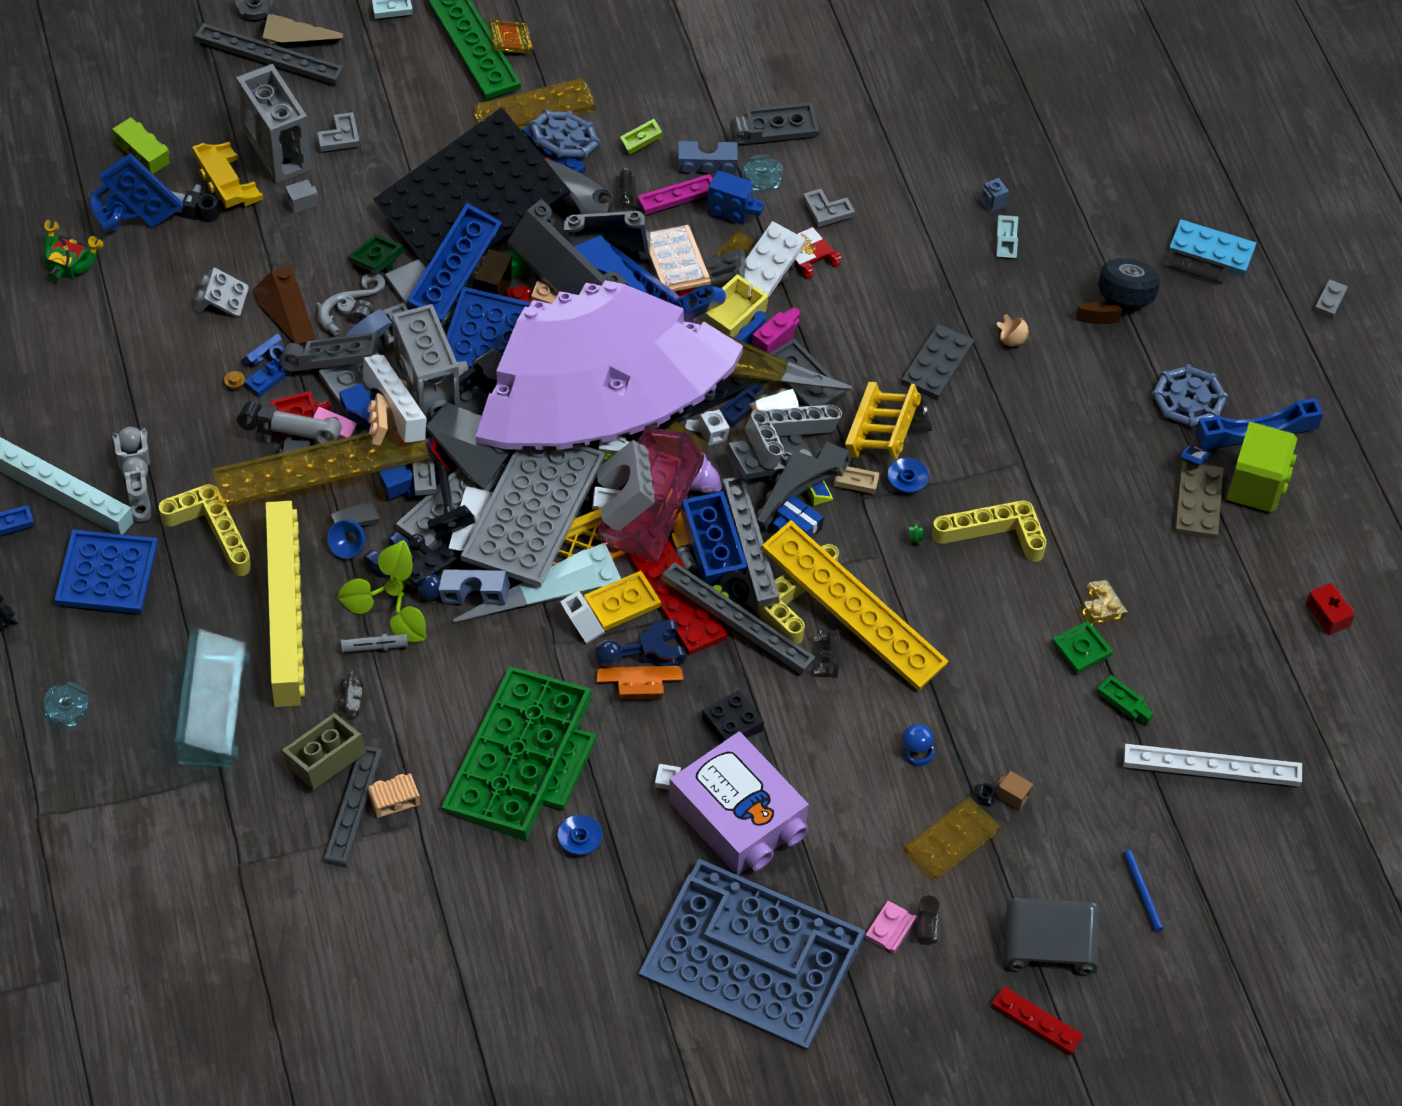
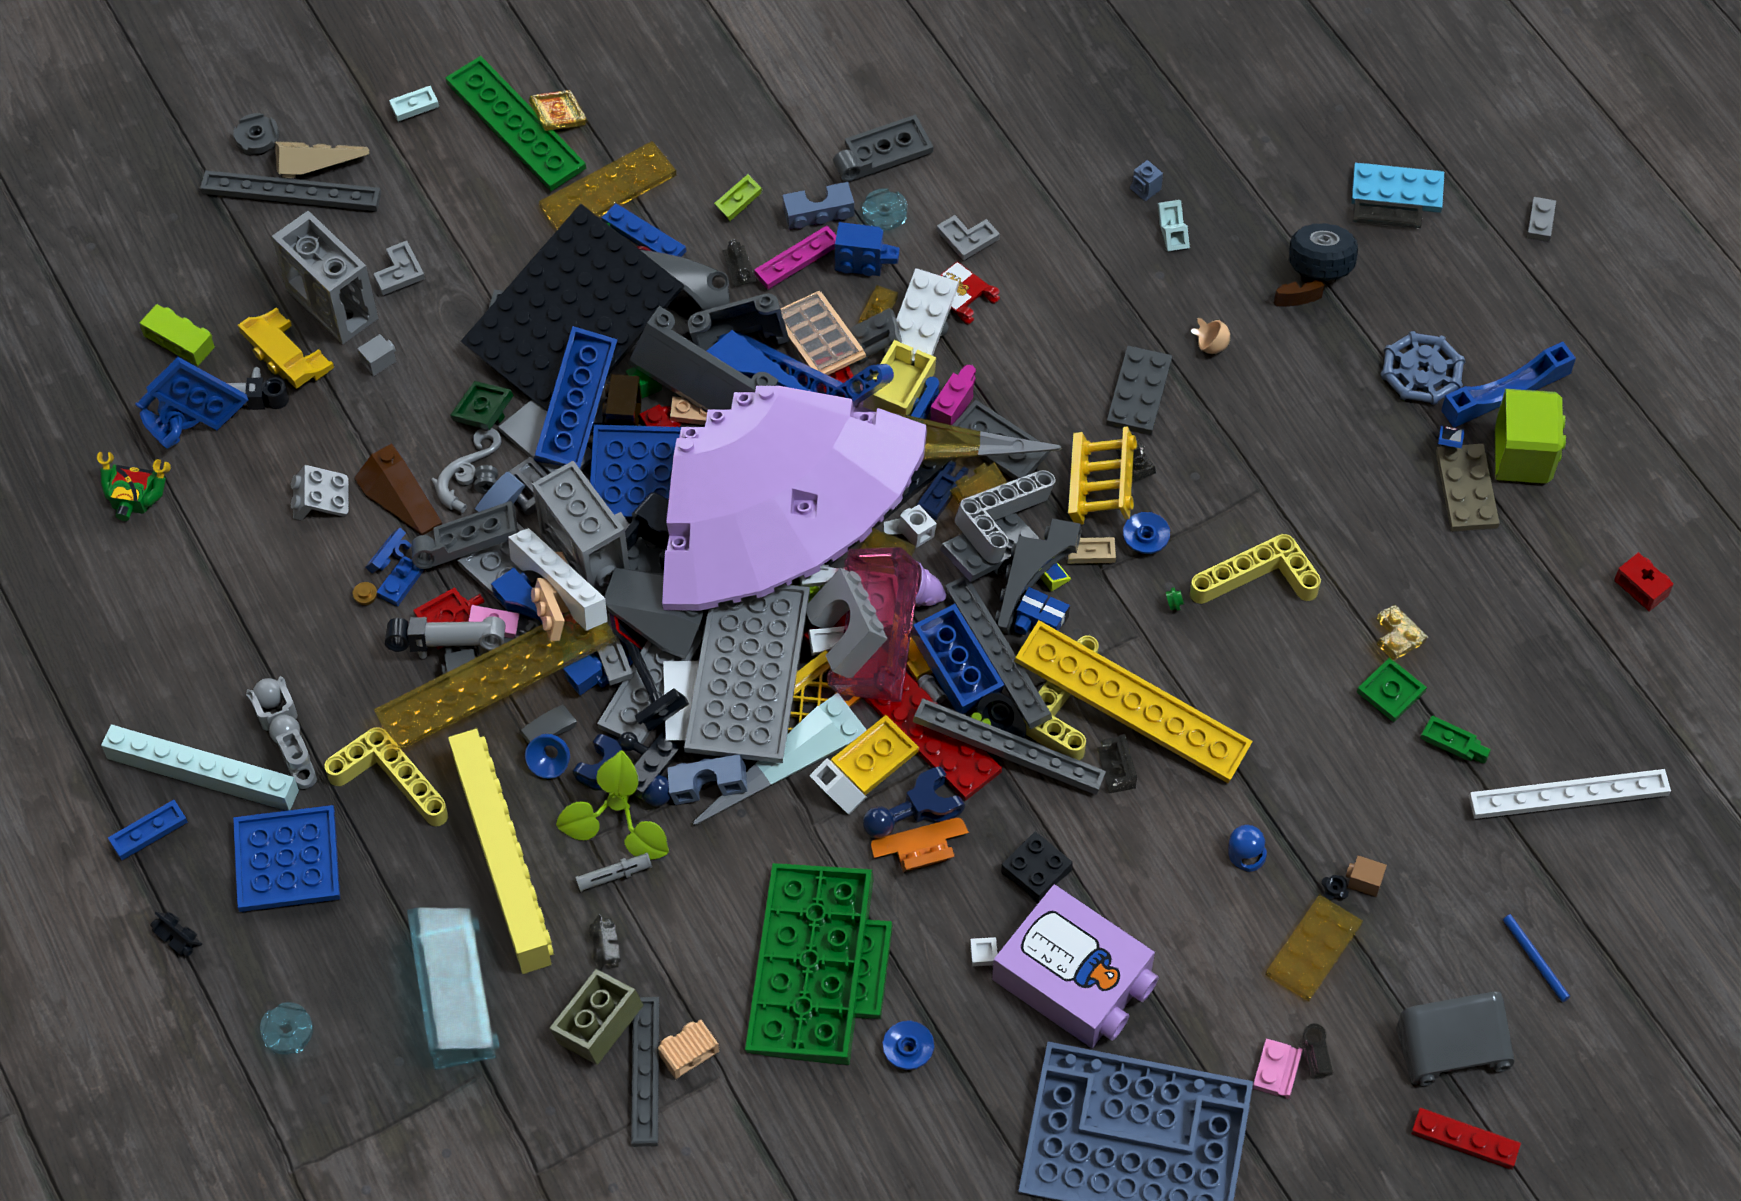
camera: 10 degrees left, 5 degrees up
sand blue plate [529,110,601,159] -> none

